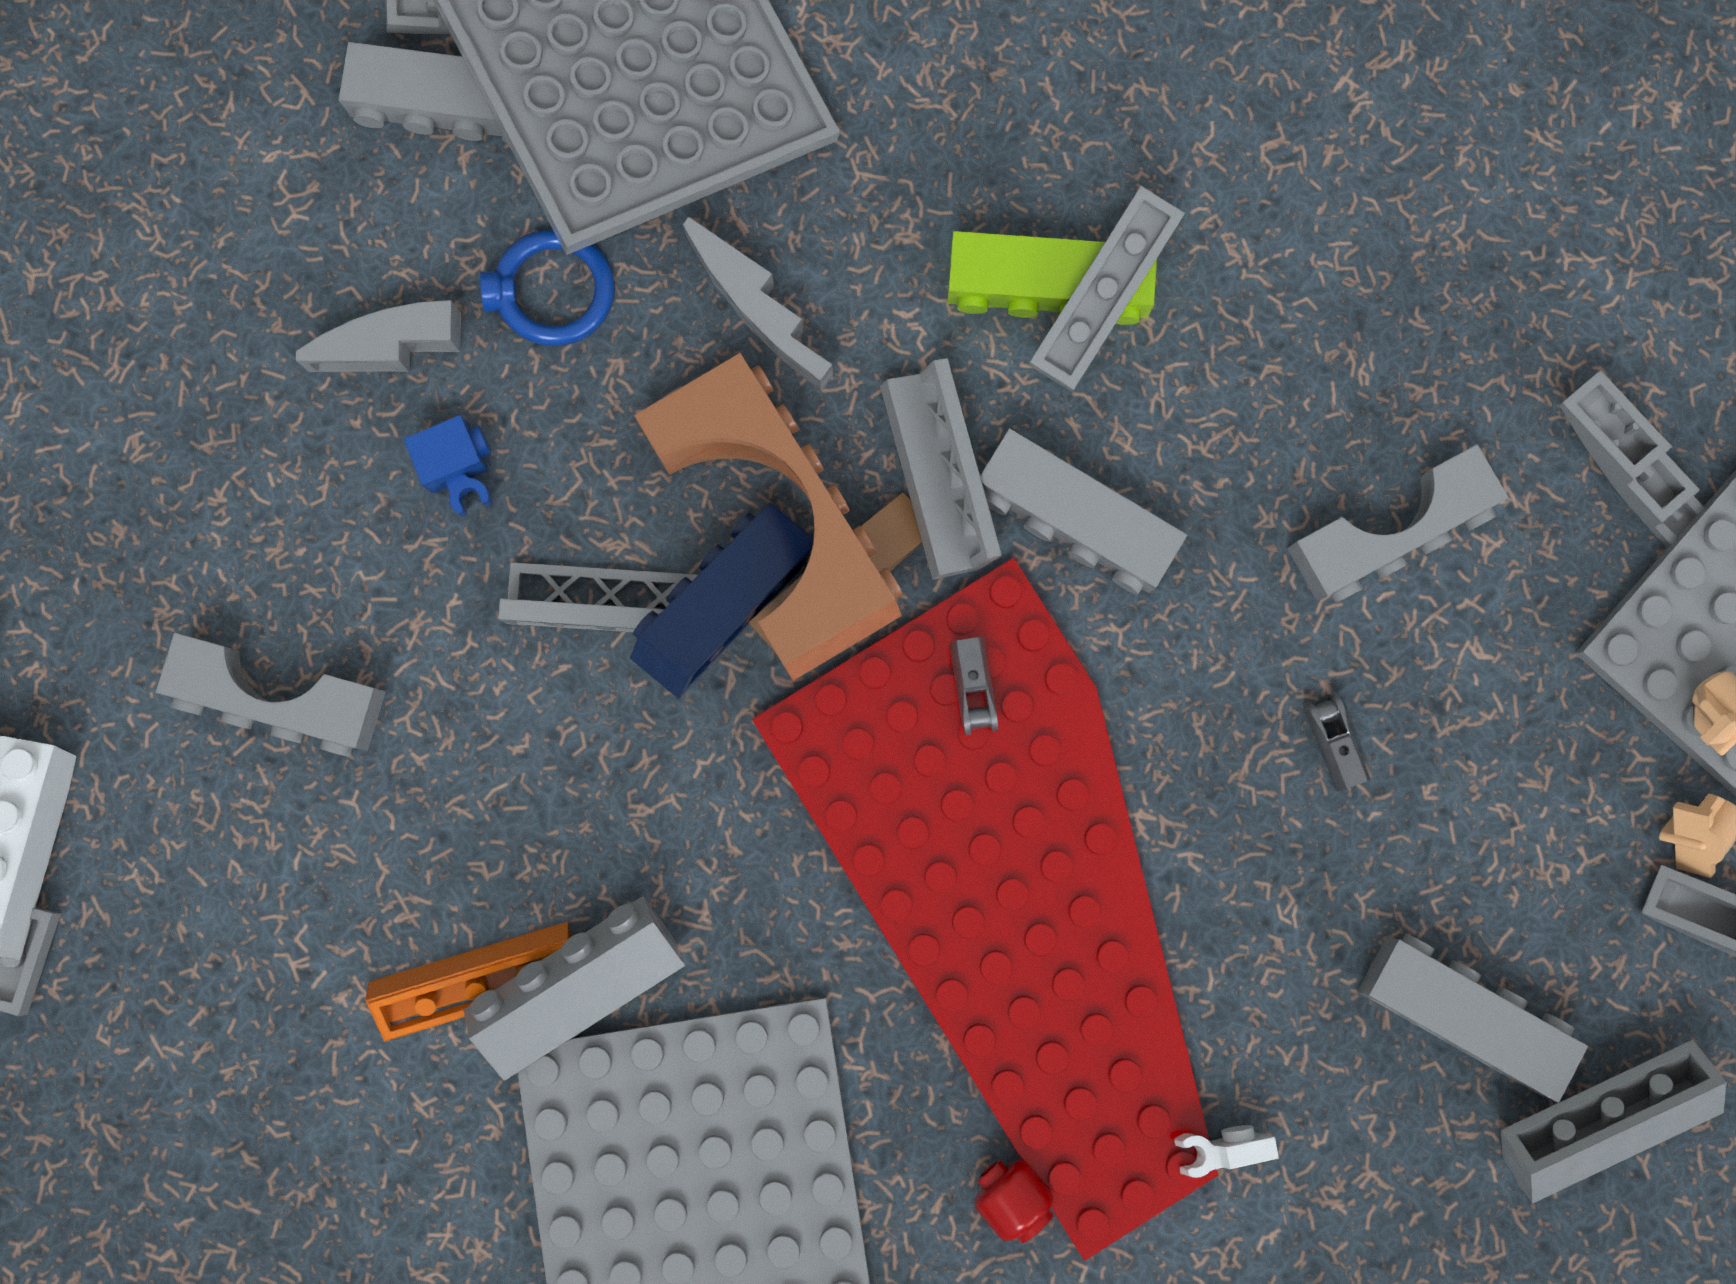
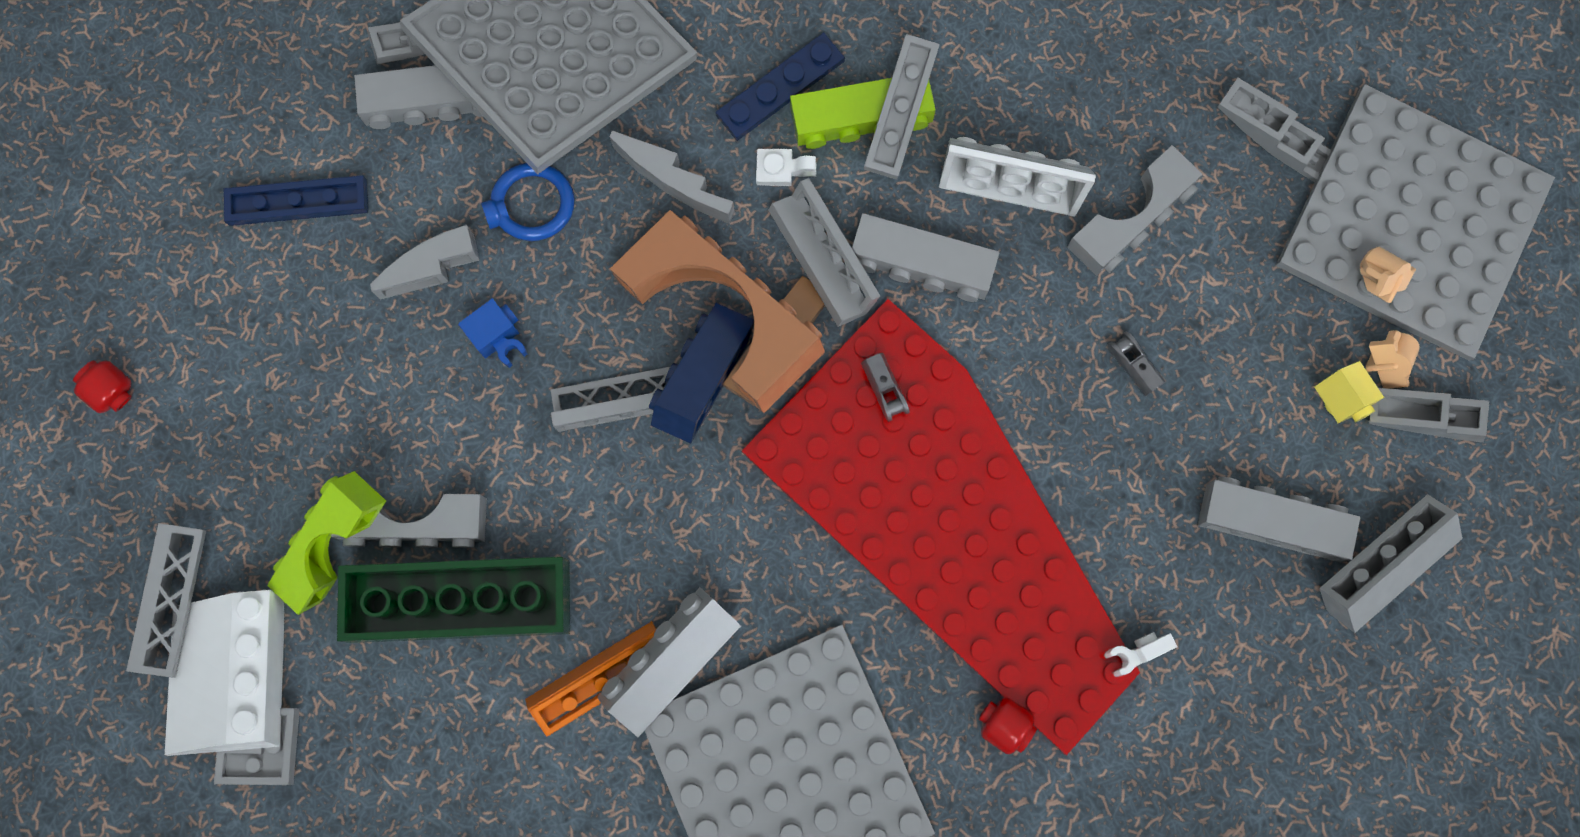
camera: 15 degrees left, 5 degrees down
none -> dark blue plate [223,175,368,226]
none -> lime arch [267,471,386,615]
none -> dark green brick [337,557,570,643]
none -> dark blue plate [716,32,845,141]
none -> white plate [756,149,816,186]
none -> white slope [939,137,1096,217]
none -> light yellow brick [1314,361,1384,423]

